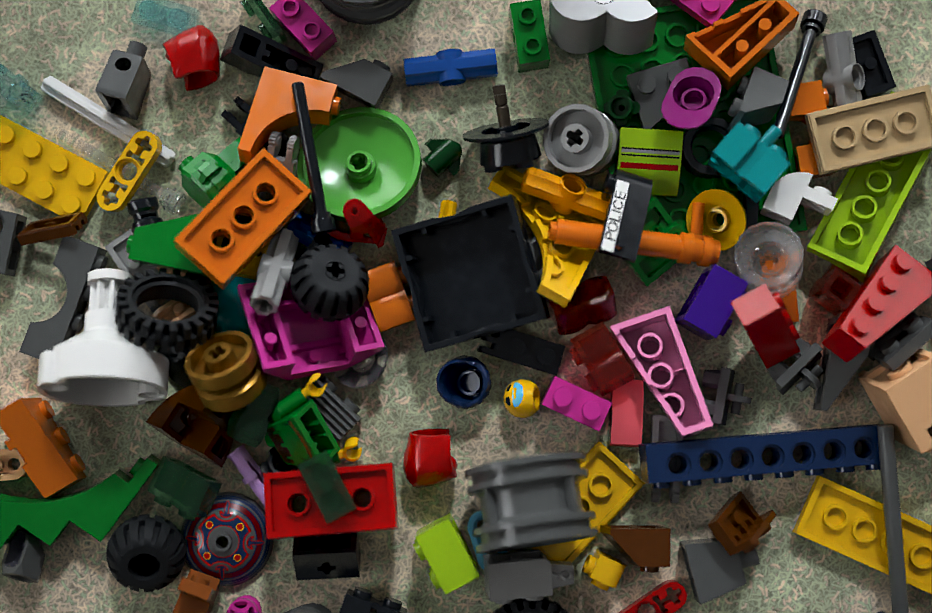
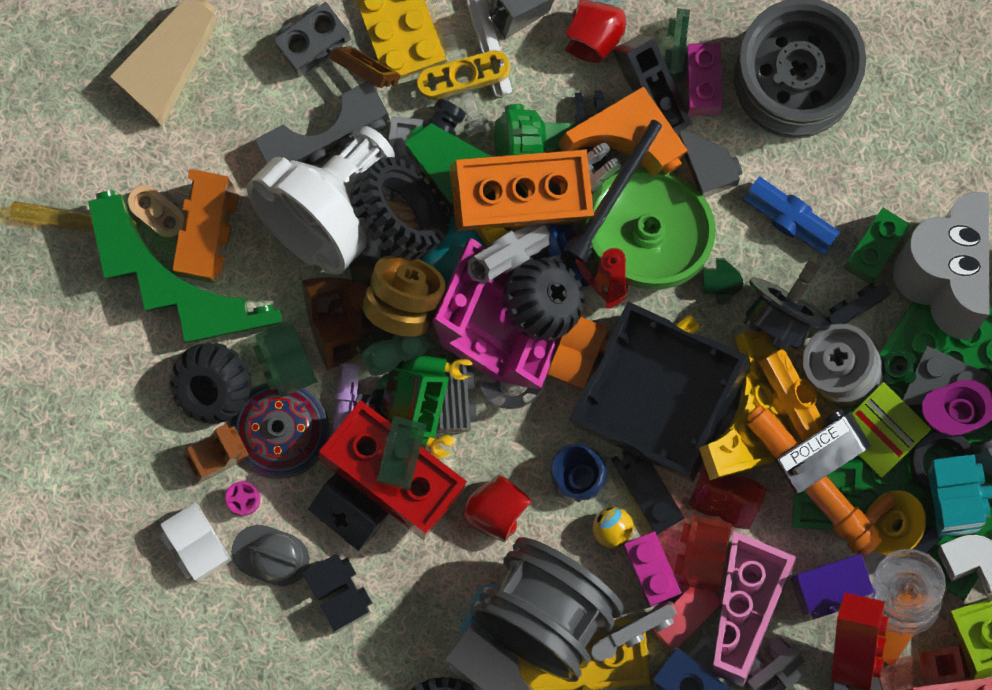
camera: 45 degrees right, 5 degrees down
dark grey rock [2,528,45,583] -> none
lime brick [413,513,480,595] -> none
none -> light grey hinge [591,601,677,662]
none -> black plate [827,282,891,325]

